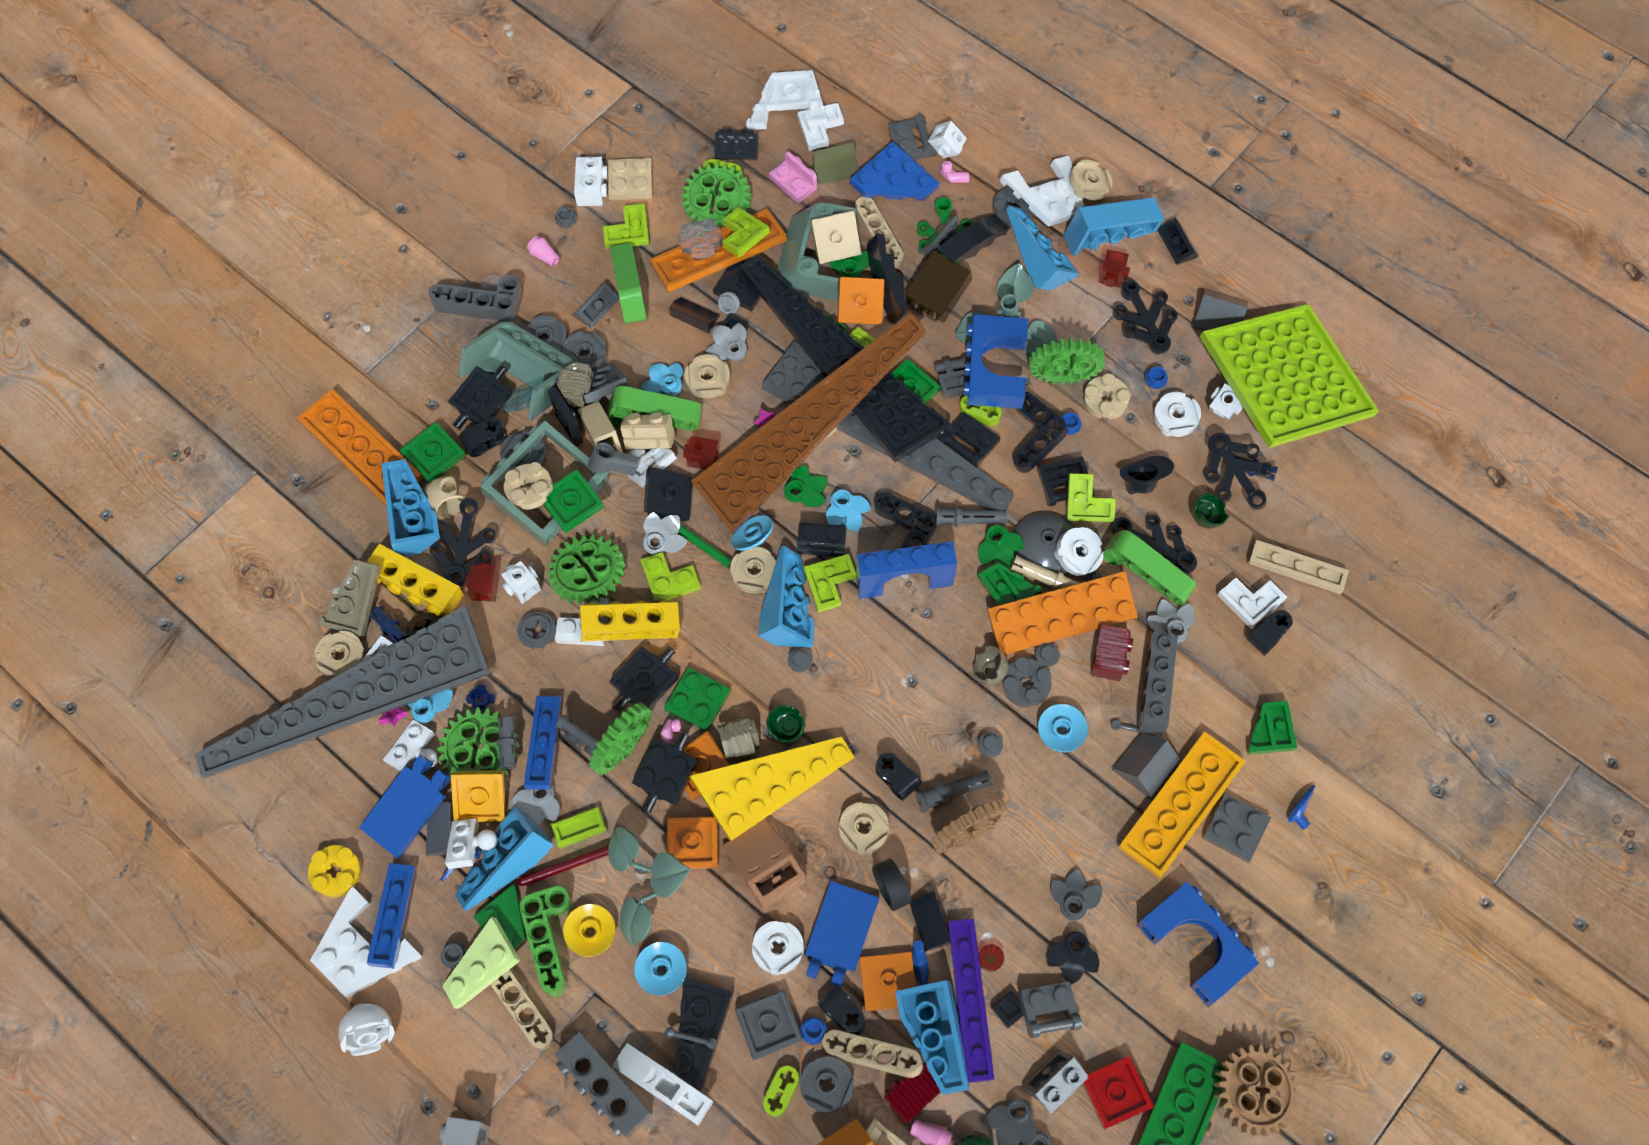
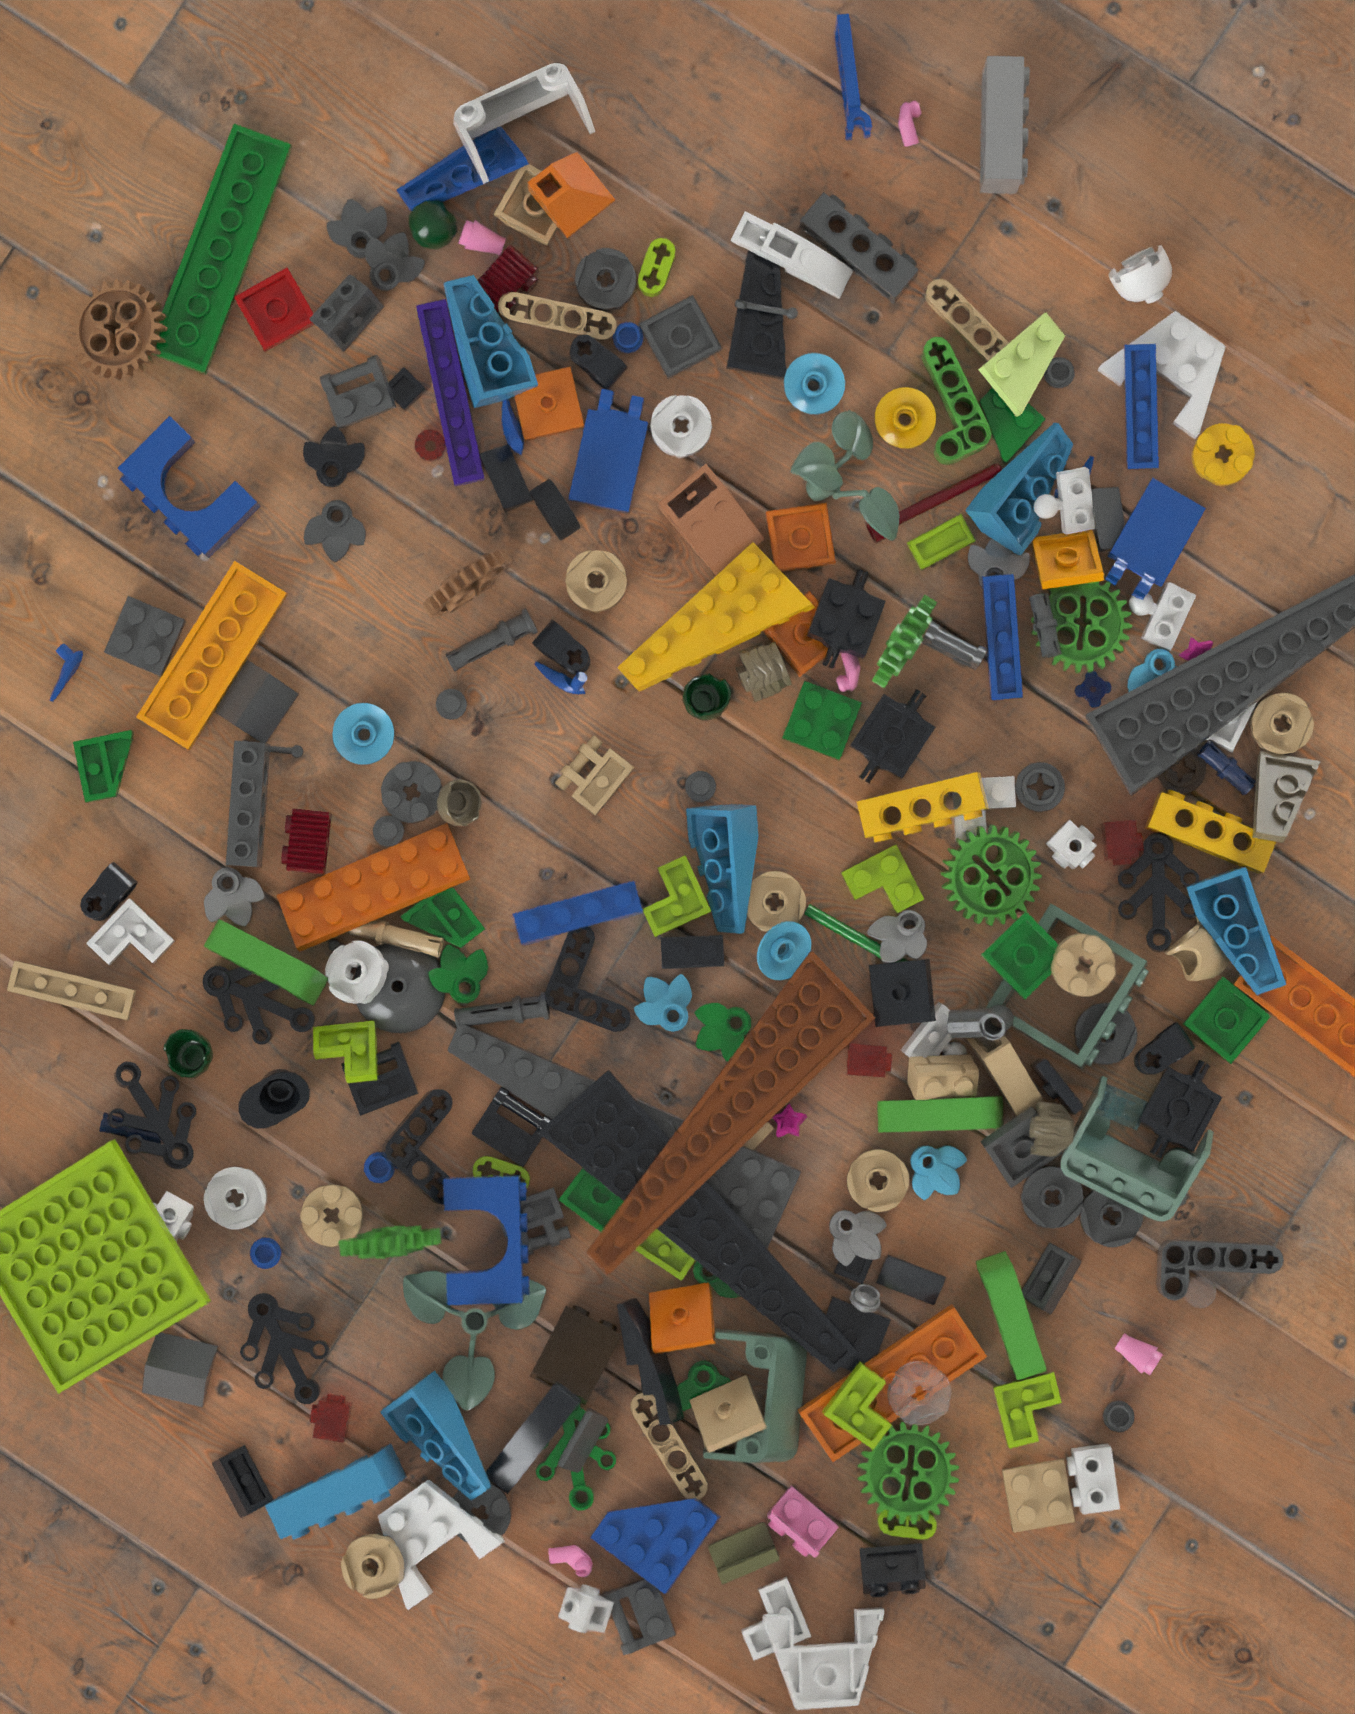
camera: 175 degrees right, 20 degrees up
none -> blue bar [534,661,587,694]
none -> tan plate [555,735,634,816]

